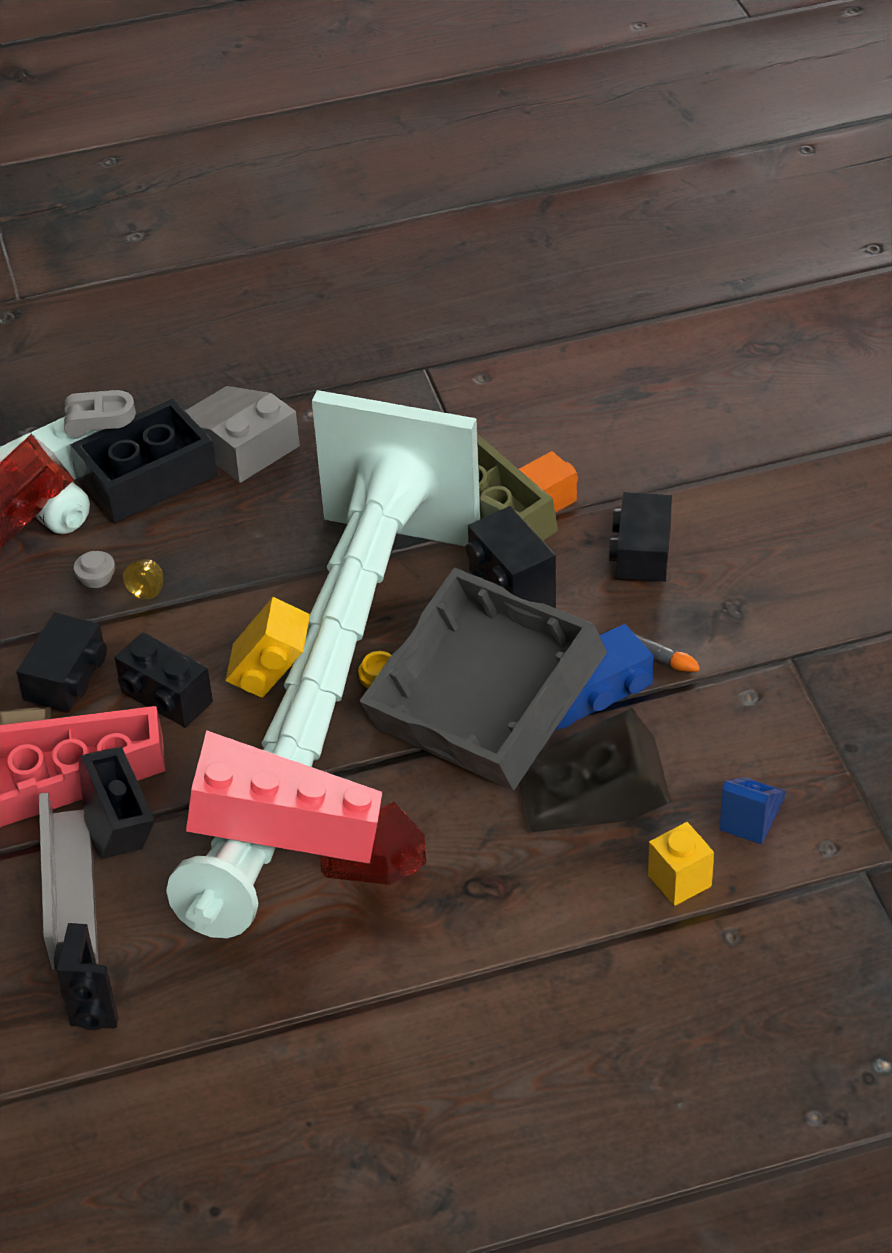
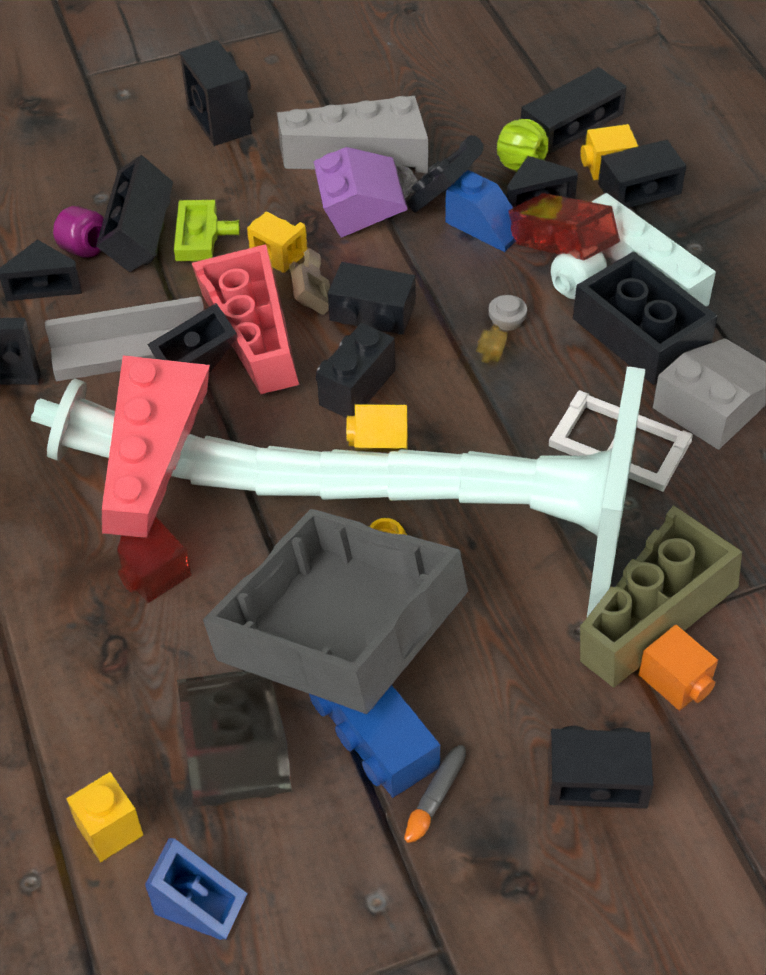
camera: 85 degrees right, 5 degrees up
light grey plate [64,390,136,437] -> none
black brick [466,506,556,608] -> none
none -> white window [549,390,693,492]

